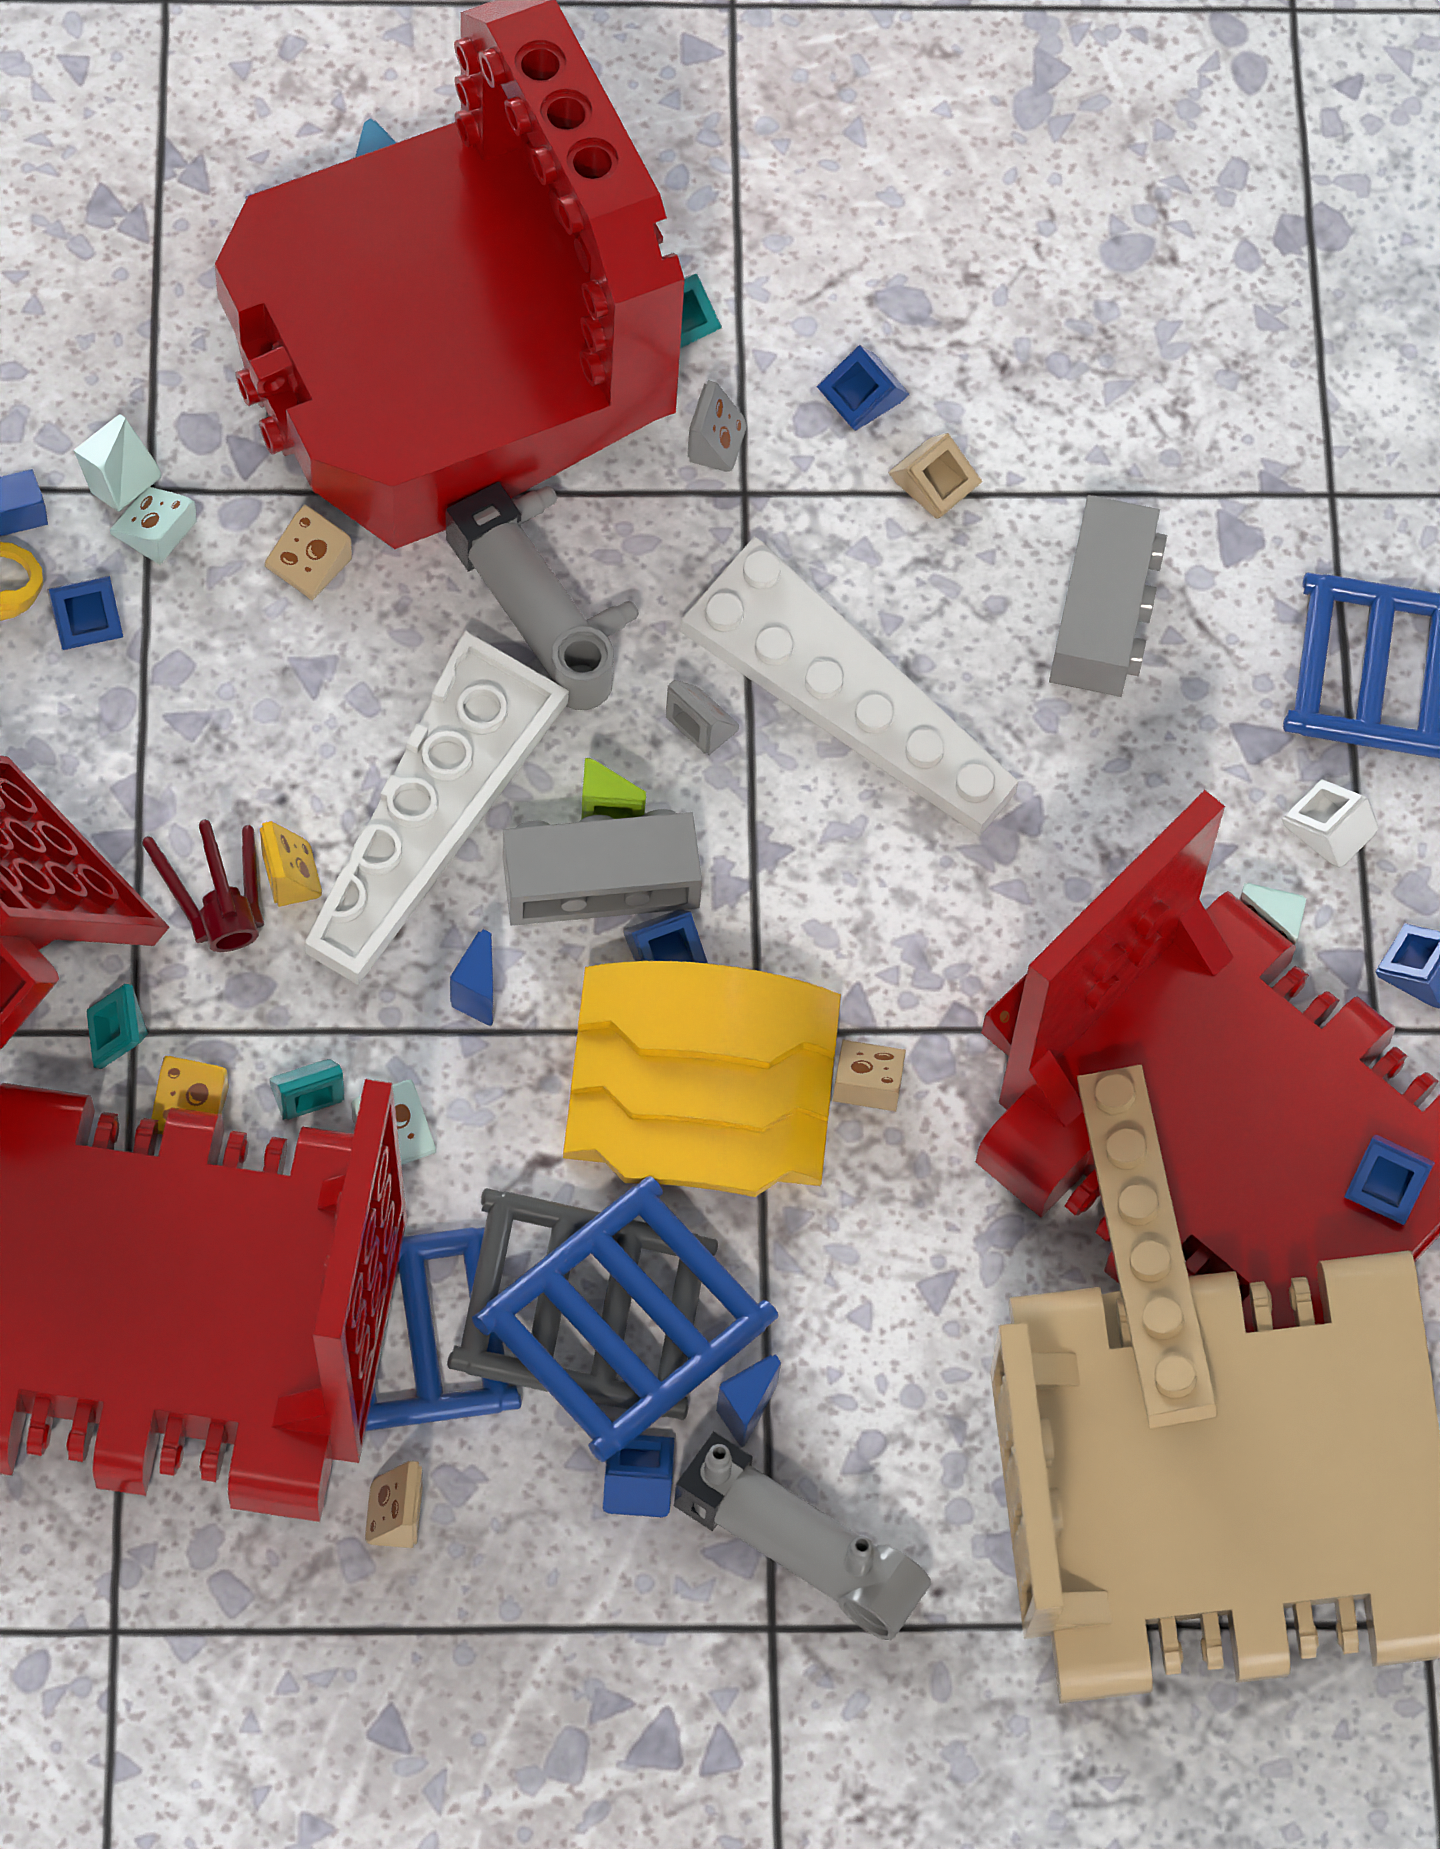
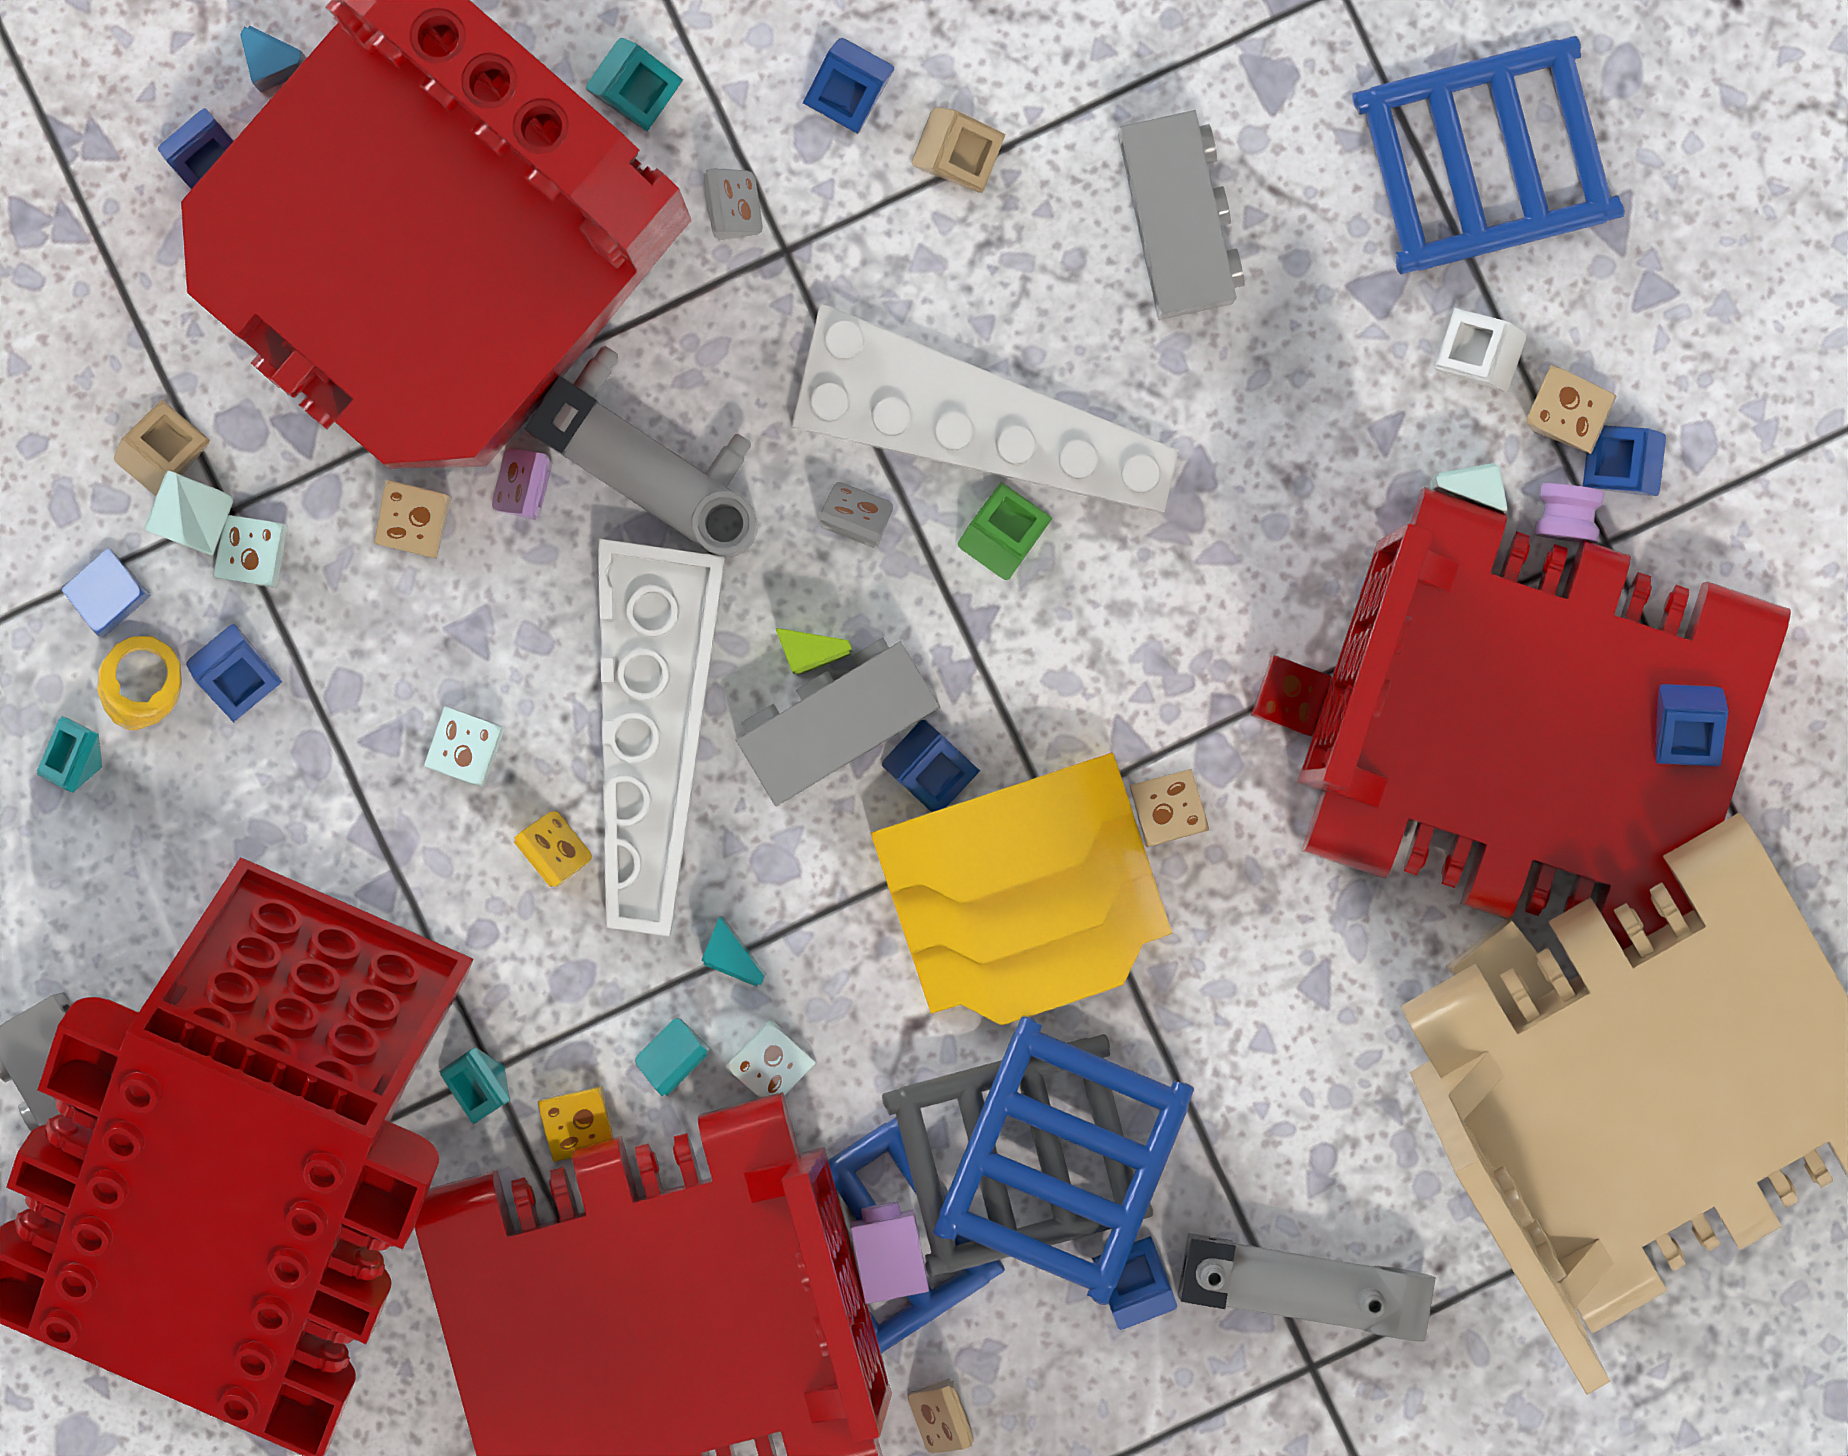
camera: 20 degrees left, 25 degrees up
dark red plant [142,819,264,952] -> none
blue slope [450,929,493,1026] -> none
blue slope [716,1354,781,1447] -> none
tan plate [1077,1064,1217,1429] -> none
none -> tan slope [114,400,210,497]
none -> light aqua slope [424,706,505,787]
none -> lavender slope [492,449,553,520]
none -> teal slope [701,916,766,987]
none -> lavender brick [850,1202,929,1304]
none -> bright green slope [958,482,1053,580]
none -> tan slope [1526,365,1617,454]
none -> lavender wheel [1534,483,1604,543]

